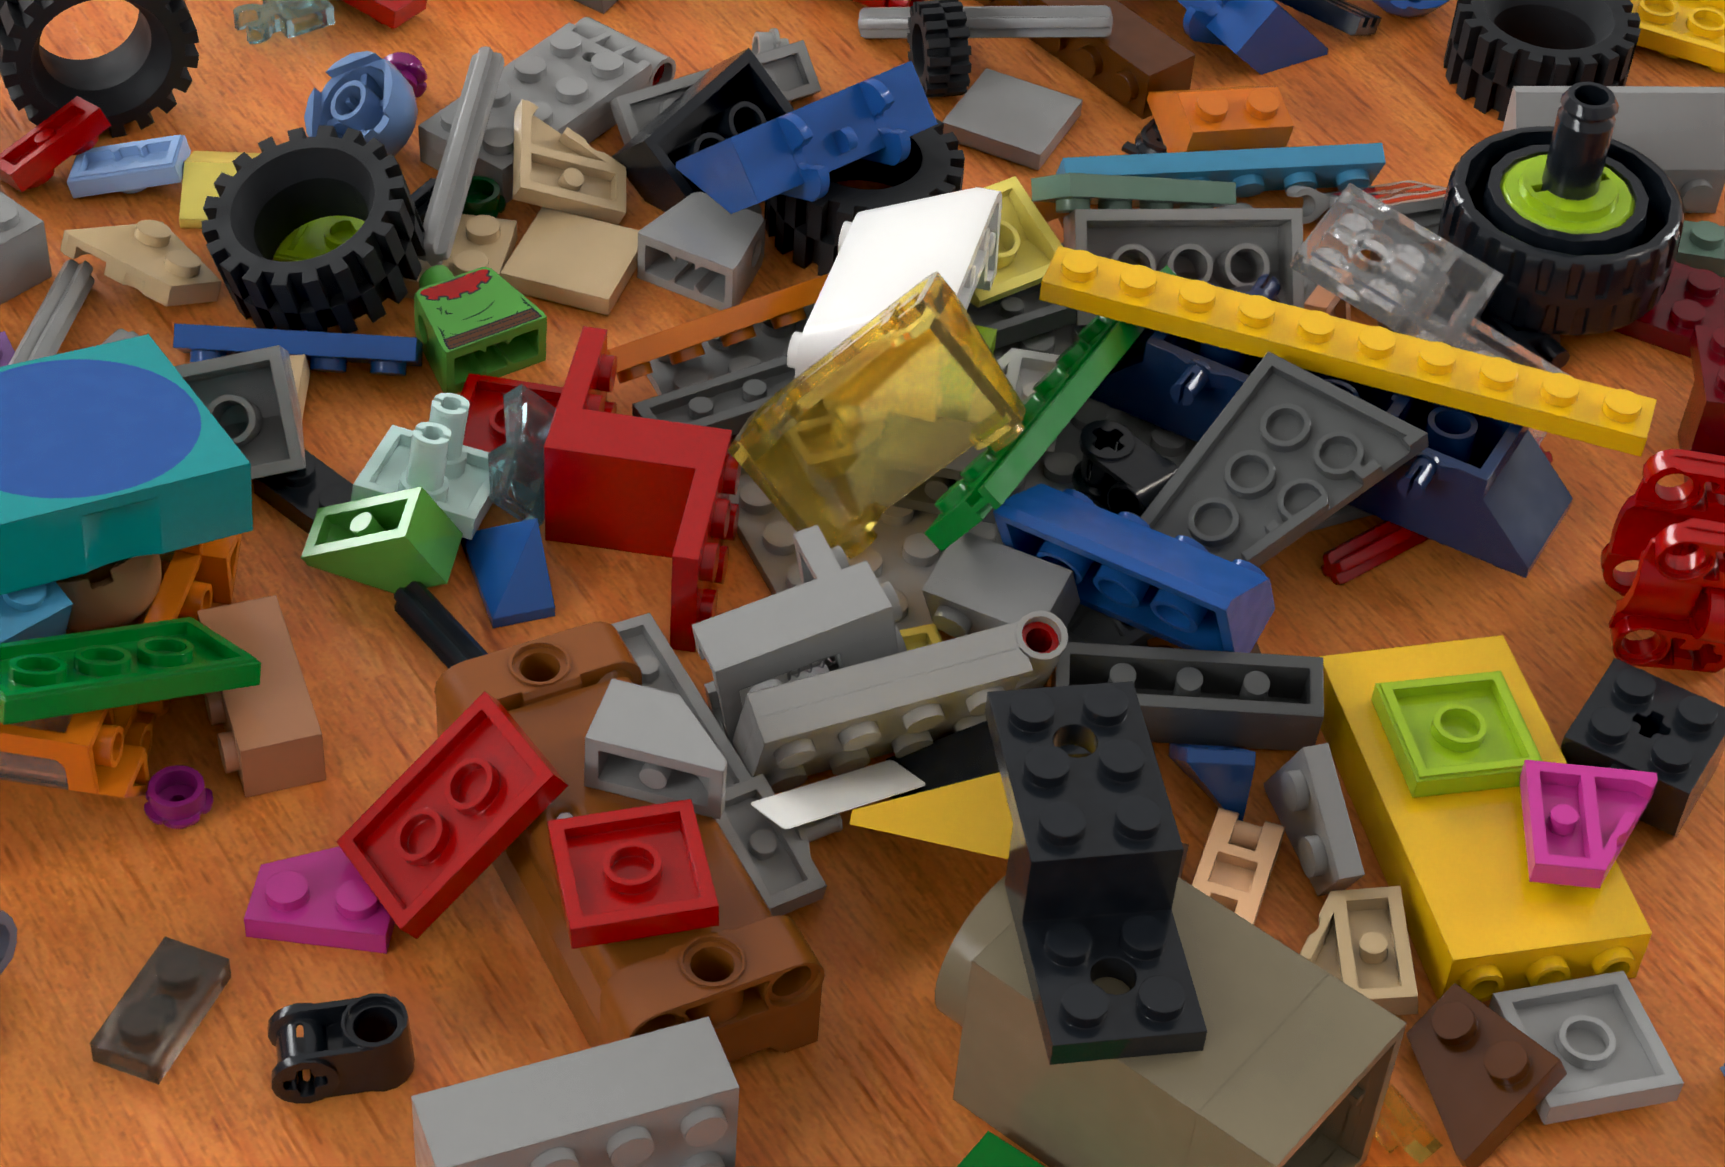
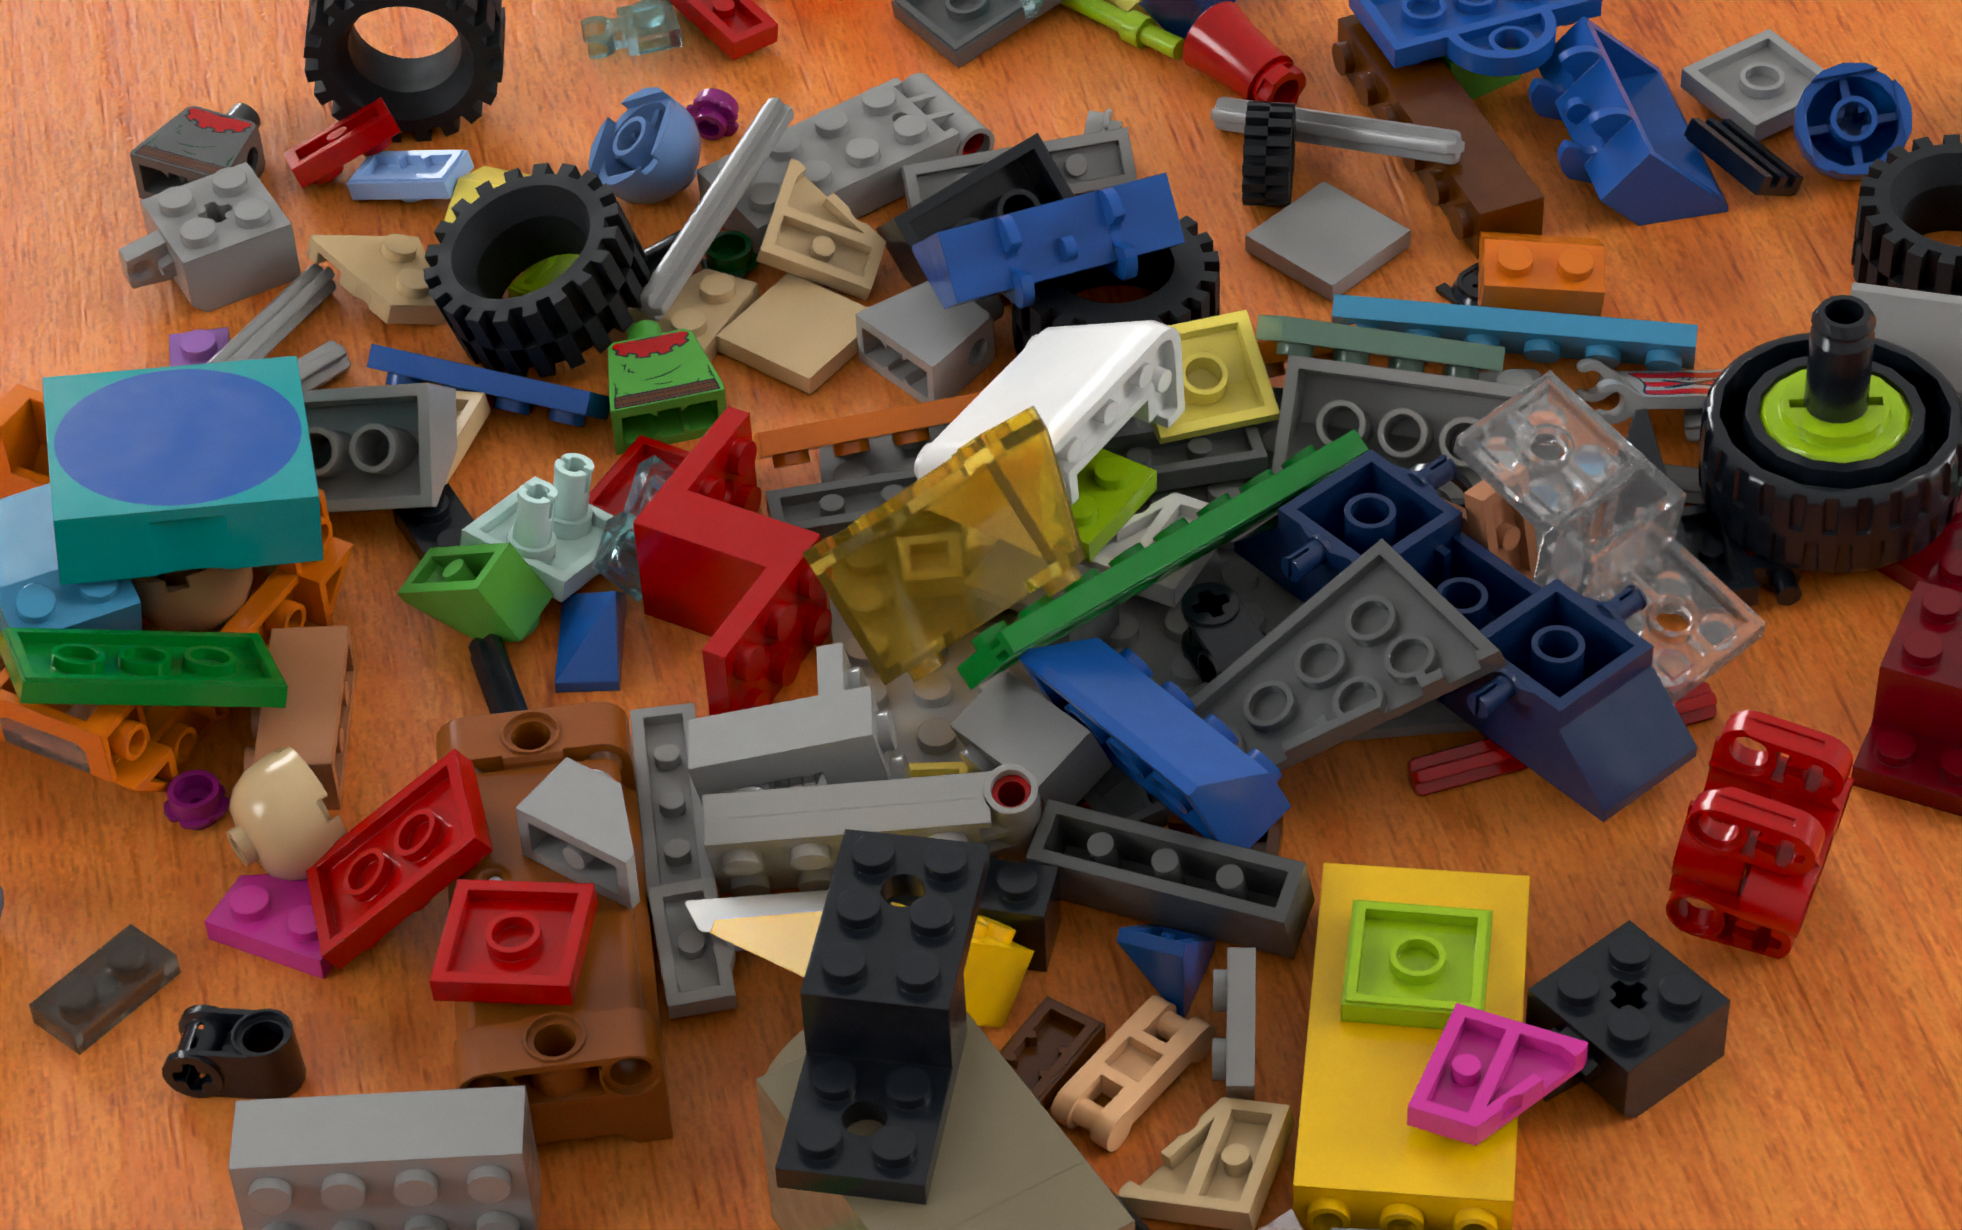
camera: 25 degrees right, 0 degrees up
yellow plate [1039,246,1657,457] -> none
none -> tan cylinder [226,746,347,881]

